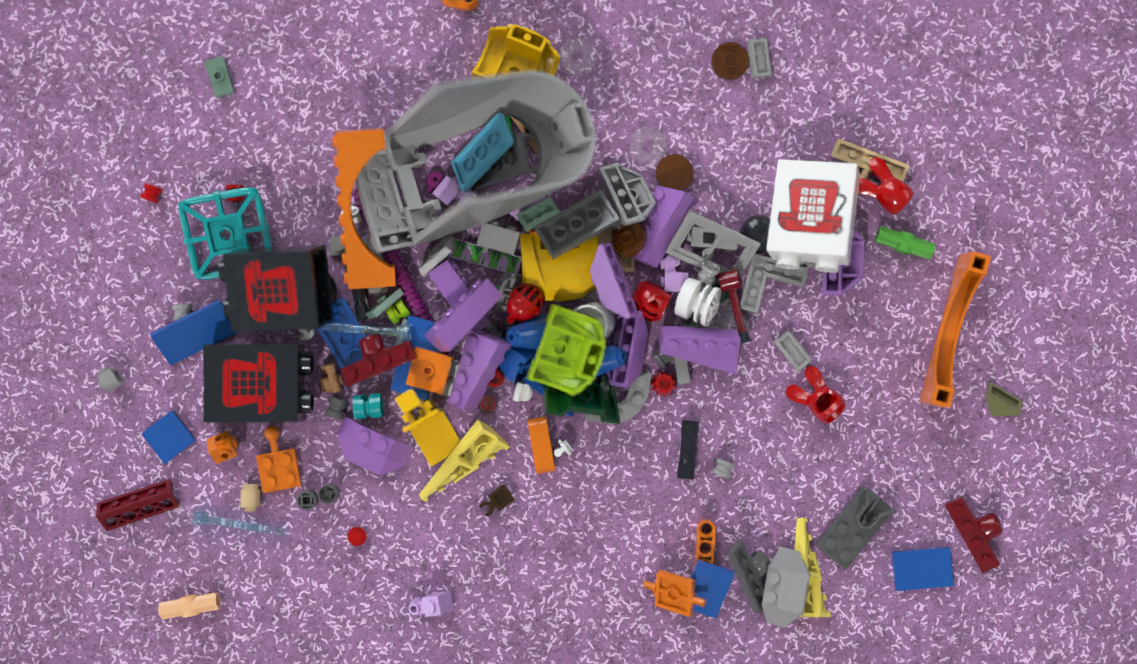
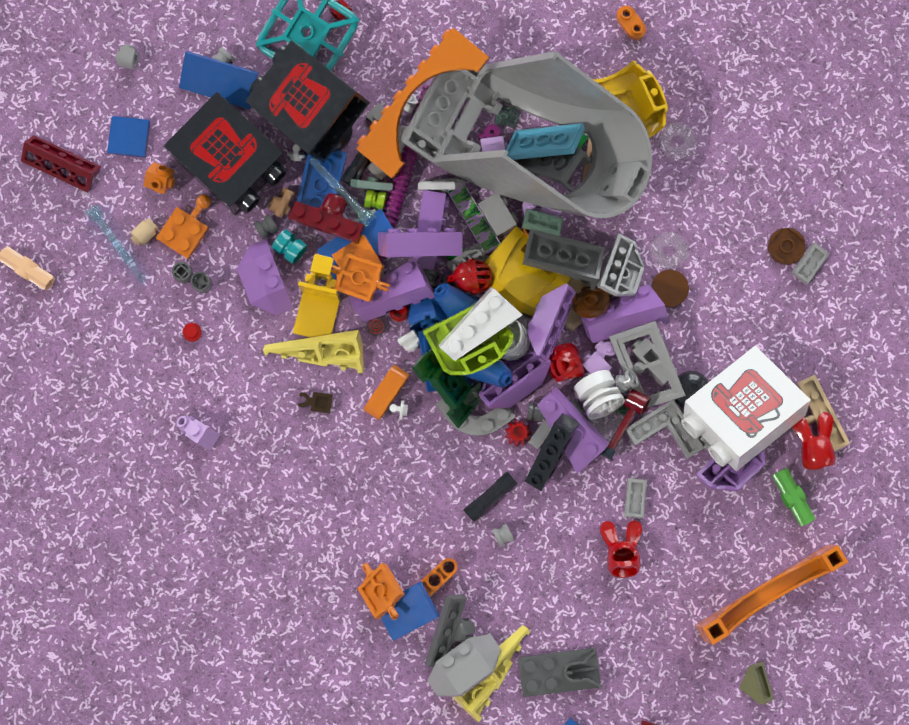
camera: 40 degrees right, 5 degrees down
none -> orange plate [331,253,391,303]
none -> white wedge [438,287,522,361]
none -> slope [494,105,521,129]
none -> black brick [525,413,579,491]

